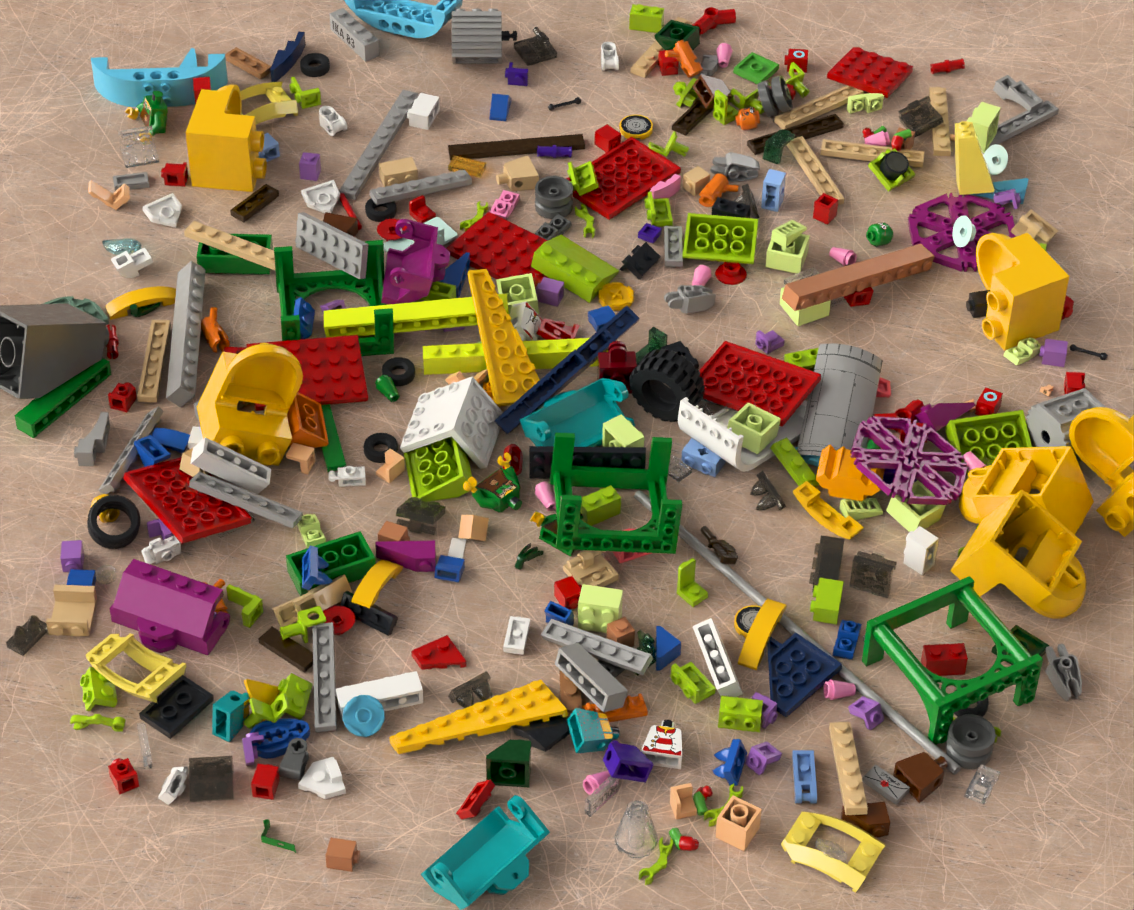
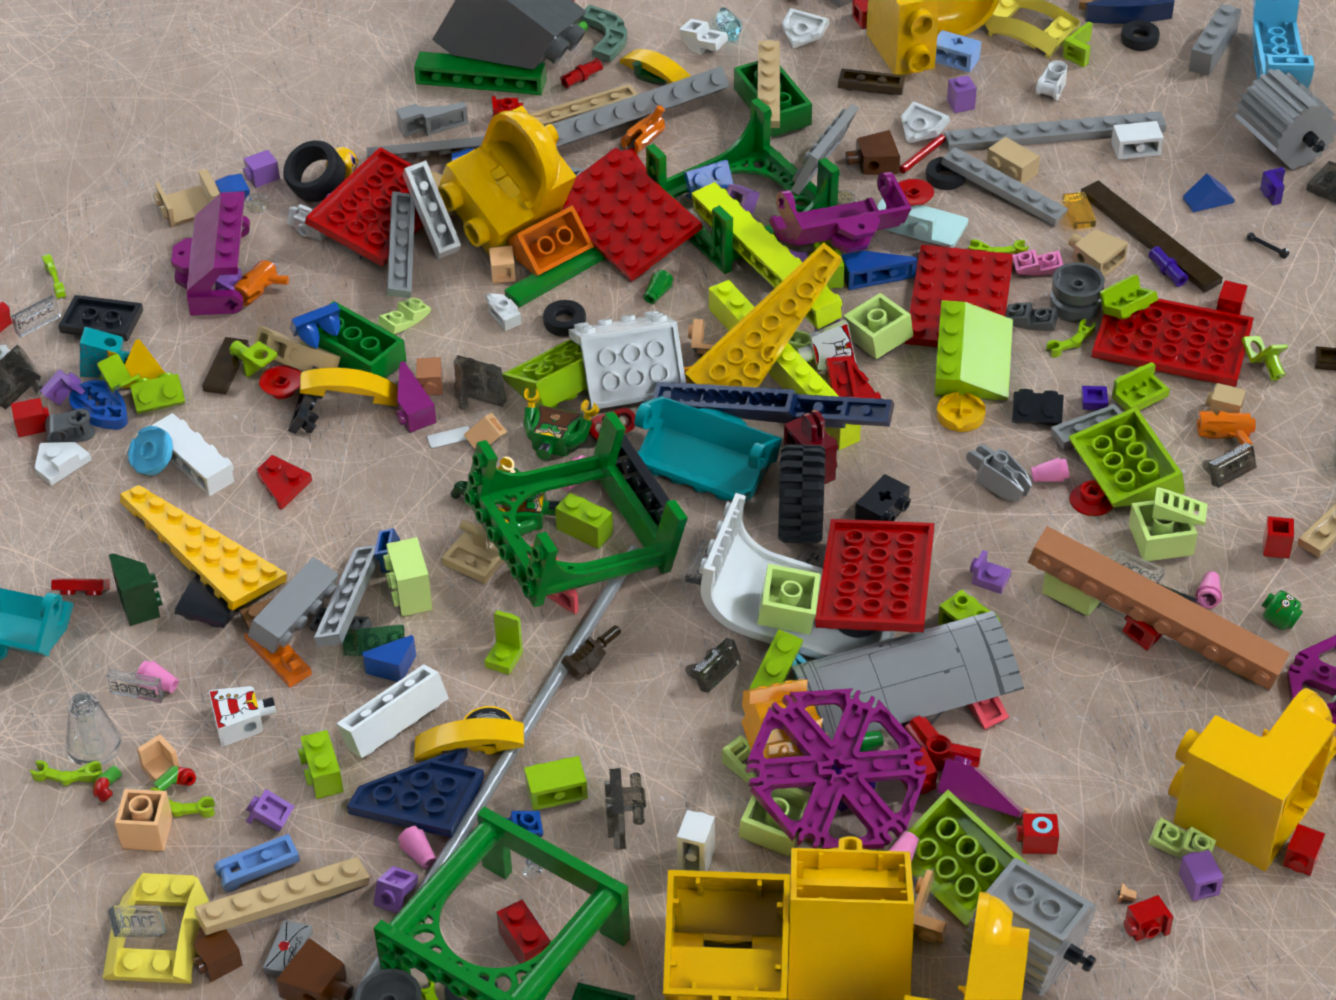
camera: 65 degrees right, 0 degrees up
clear smoke tile [6,615,48,656] -> none
lime bracket [80,667,118,711] -> none
light yellow wedge [86,633,186,703] -> none
blue slope [134,435,171,467] -> none
lime bracket [226,584,263,628] -> none
light grey plate [313,622,337,732] -> none
light nougat panel [376,449,405,483] -> none
black tyre [382,357,415,386] -> none
red bracket [409,195,436,223] -> none
blue piece [434,555,465,582] -> none
clear smoke tile [448,671,493,708] -> none
white plate [503,616,530,655] -> none
medium lavender brick [535,277,564,307] -> none
red brick [554,576,582,610] -> none
teal torso [567,708,620,753] -> none
blue piece [588,305,615,332] -> none
yellowish green brick [602,414,645,447] -> none
dark purple torso [603,740,654,783] -> none
nougat brick [607,617,635,647] -> none
tile [619,115,653,140] -> none
clear green bracket [636,327,668,365] -> none
bright pink slope [650,174,681,199] -> none
lime bracket [670,662,716,704] -> none
light grey hinge [710,152,760,181] -> none
black brick [712,197,751,218] -> none
blue tile [713,739,747,786] -> none
medium lavender bracket [751,692,778,729] -> none
light blue brick [761,169,786,212] -> none
yellow slope [793,481,864,539] -> none
clear smoke brick [809,535,845,592] -> none
black hinge [1070,344,1108,360] -> none

